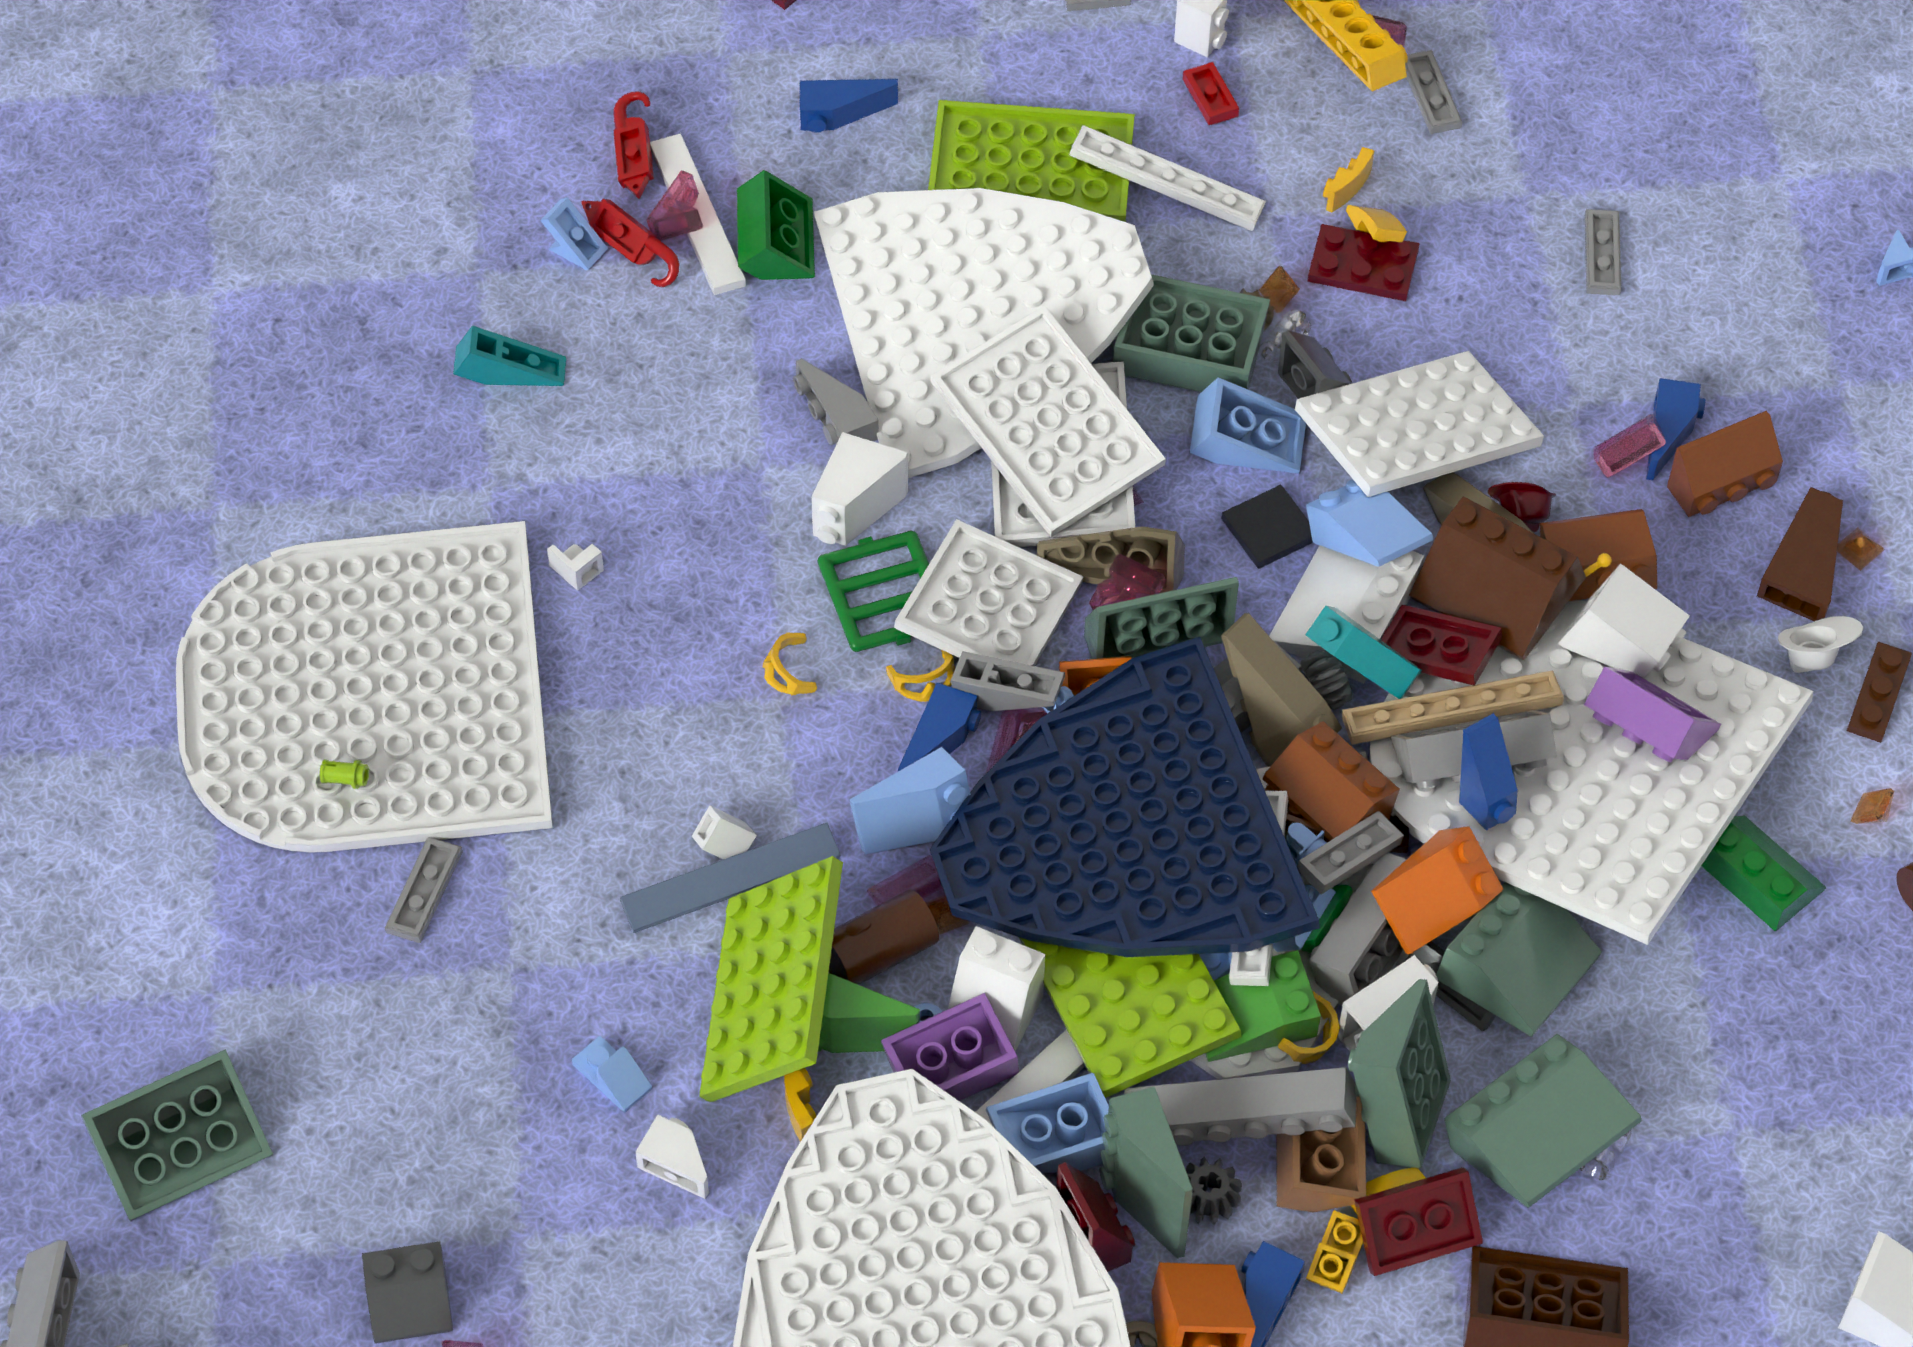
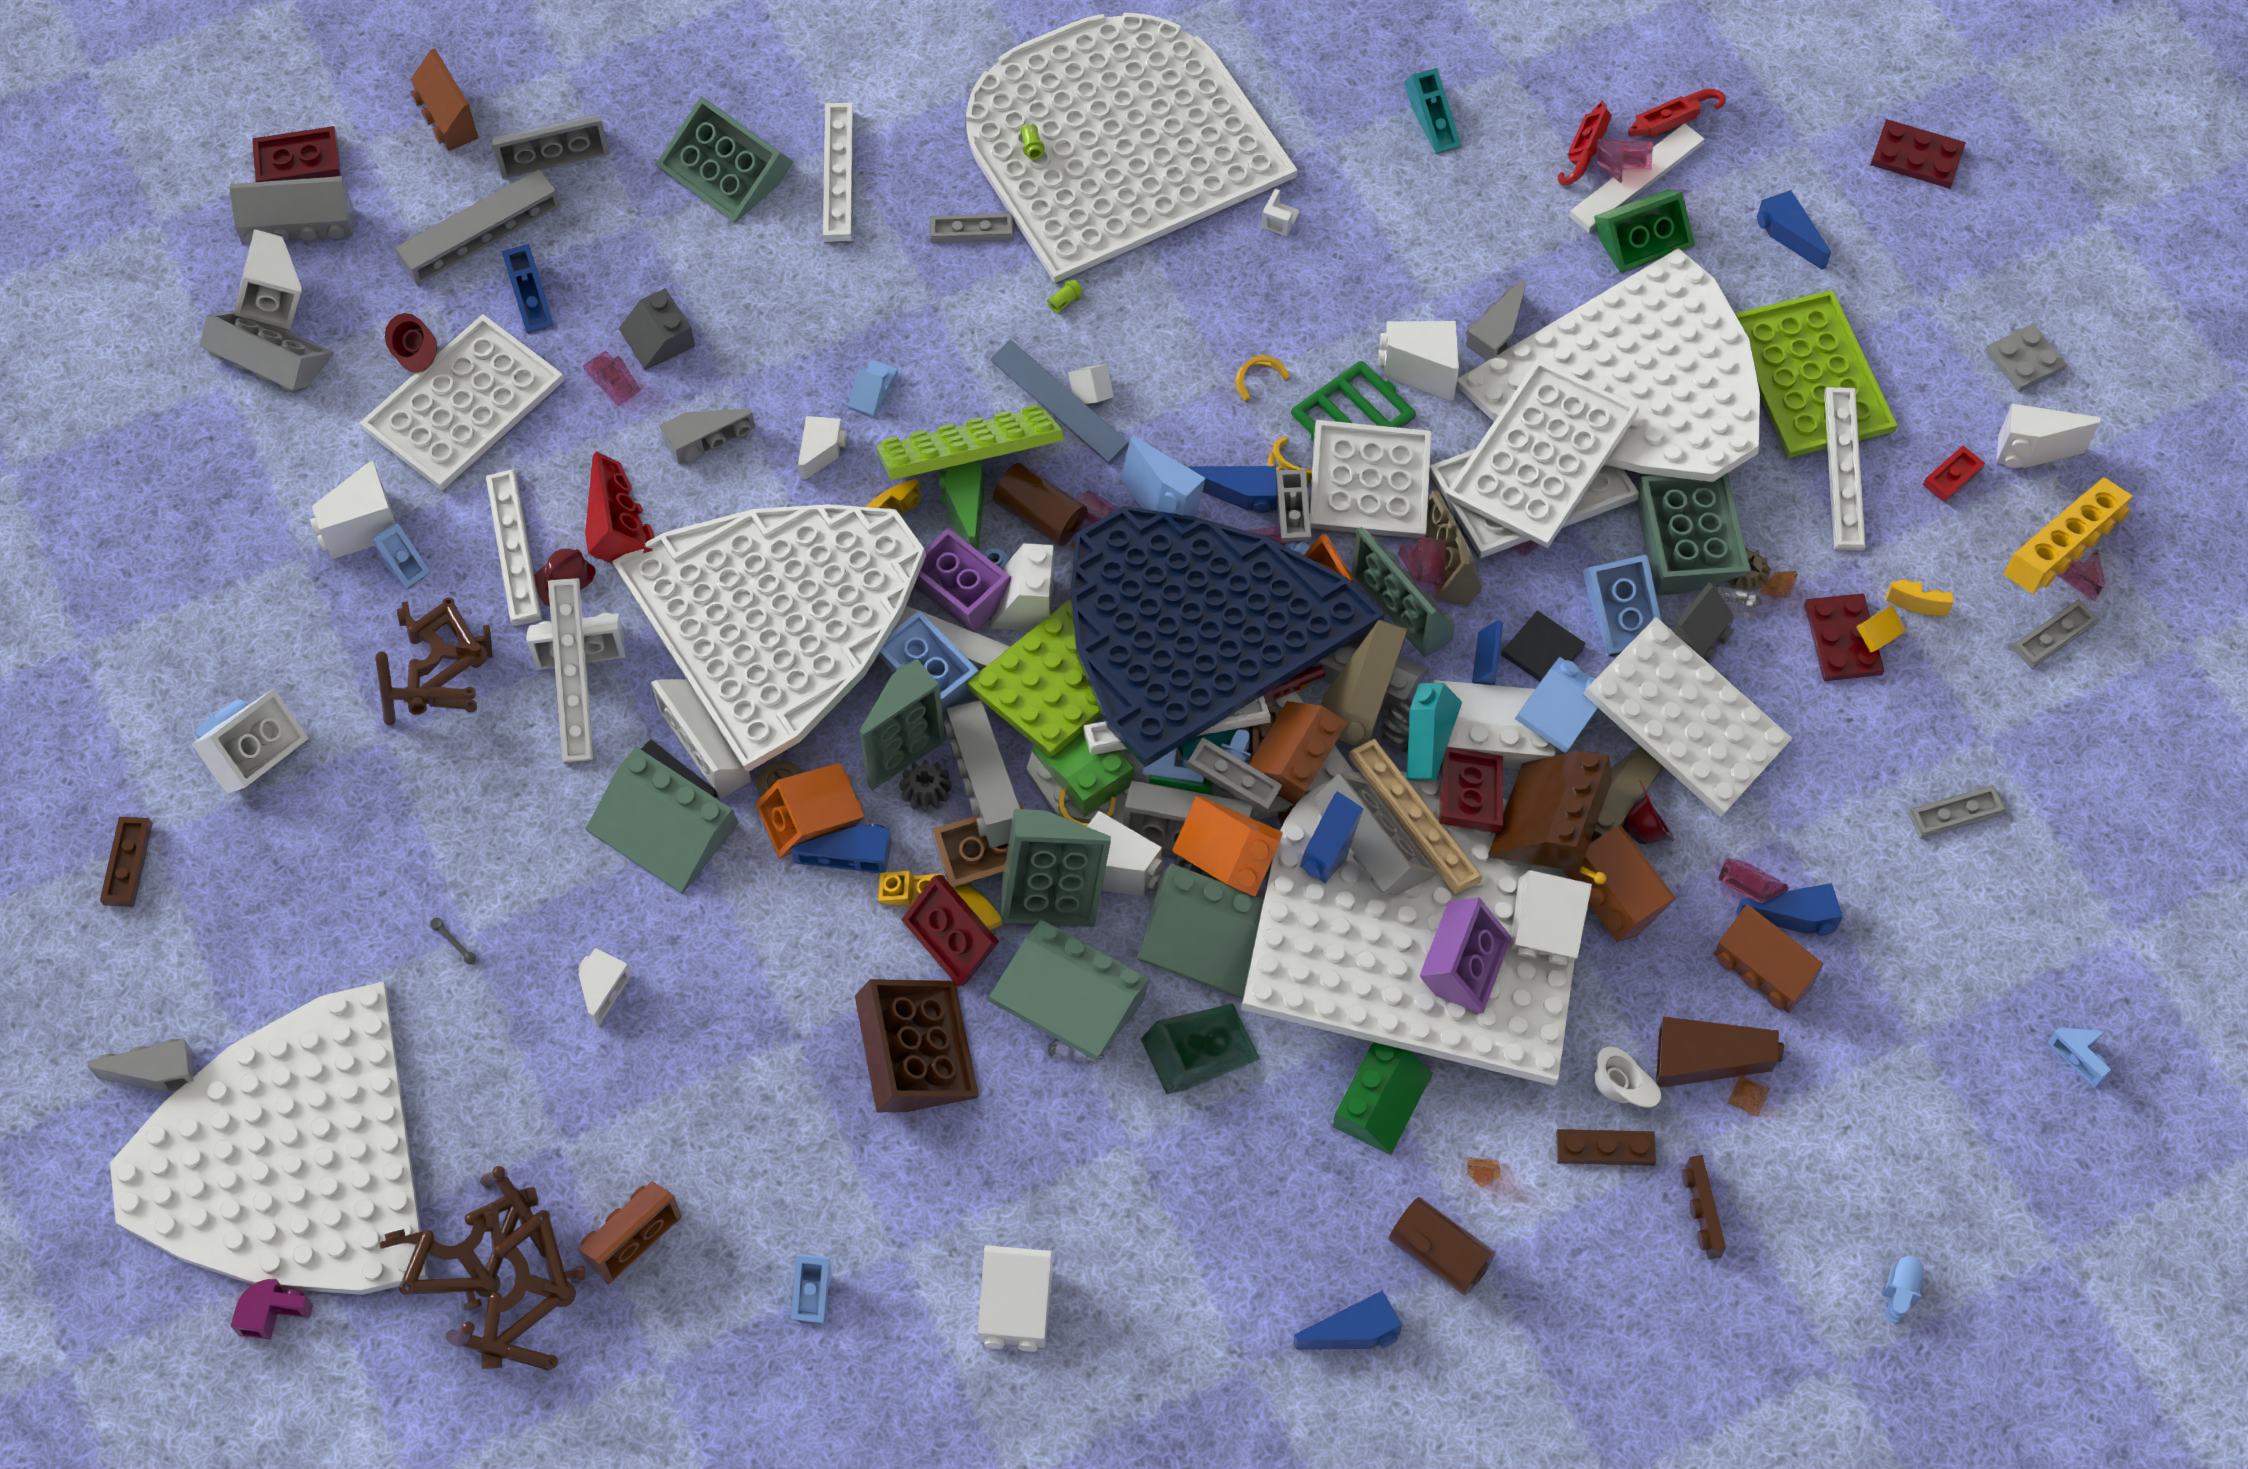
camera: 70 degrees right, 5 degrees up
light blue slope [540,197,608,270] -> none
dark red slope [1057,1162,1135,1272] -> none
none -> light grey slope [660,409,755,464]
none -> white plate [823,103,853,242]
none -> lime pin [1047,280,1083,314]
none -> clear green slope [1141,1004,1260,1095]
none -> blue slope [1472,620,1503,685]

